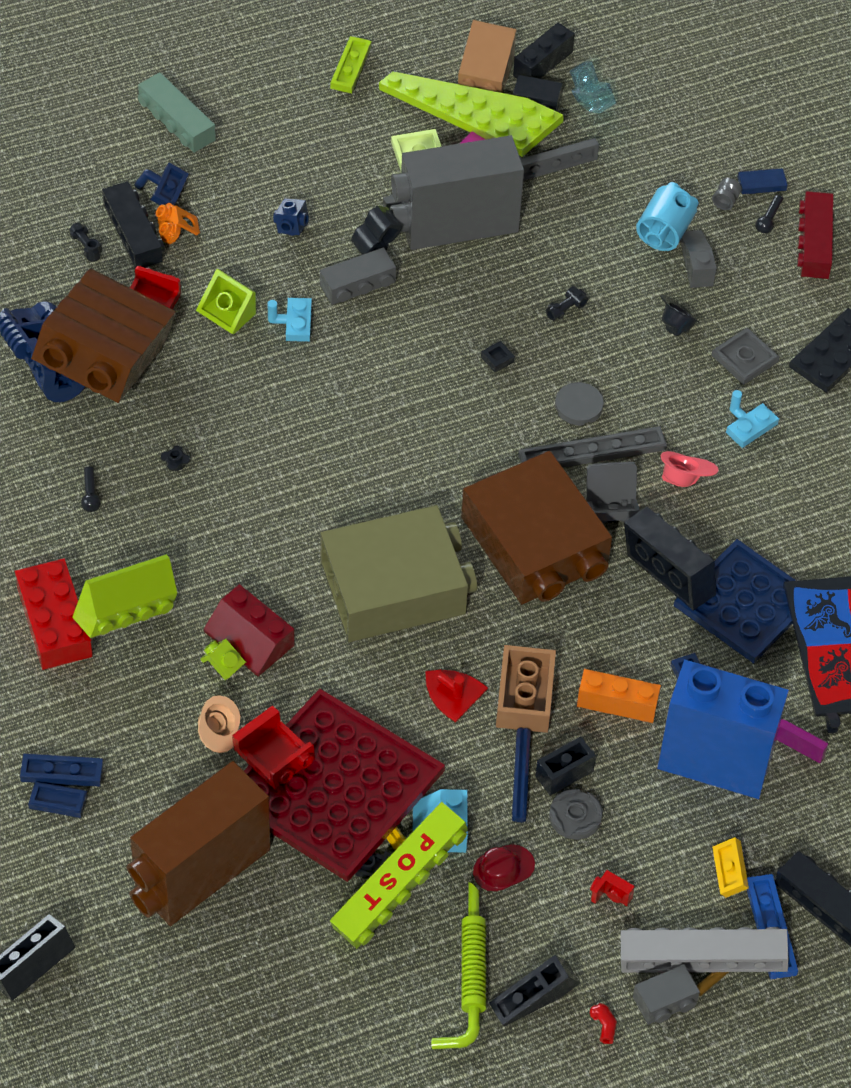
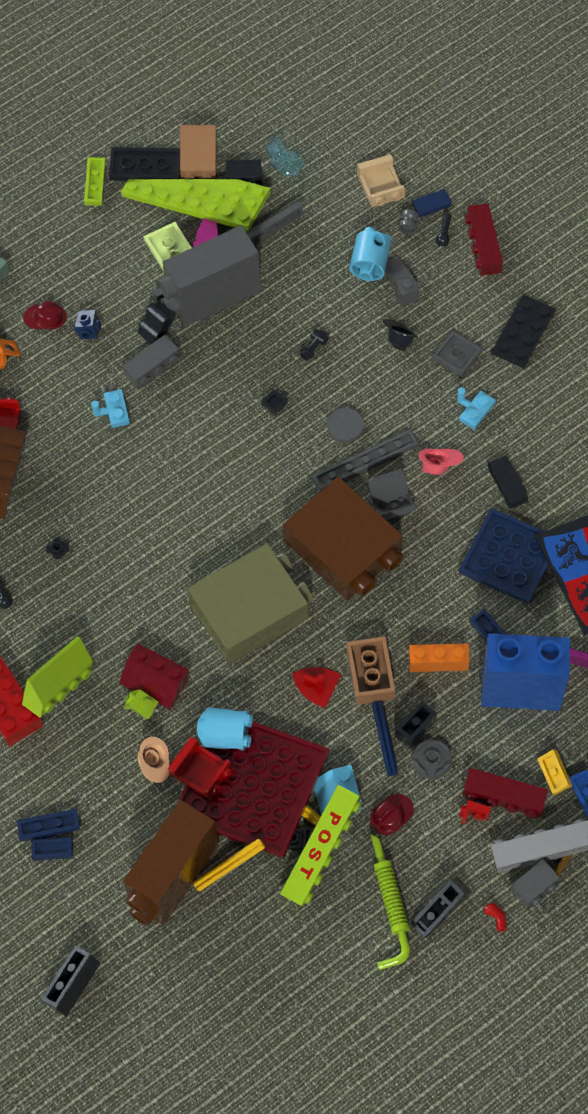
camera: 10 degrees left, 10 degrees up
lime slope [196,269,256,334] -> none
black brick [513,22,575,79] -> none
black brick [624,507,716,611] -> none
none -> dark red piece [23,301,67,329]
none -> black plate [109,147,180,181]
none -> yellow axle [193,839,265,891]
none -> medium azure cylinder [197,707,253,751]
none -> tan panel [357,154,405,208]
none -> dark red brick [463,768,548,818]
none -> black beam [487,456,528,509]

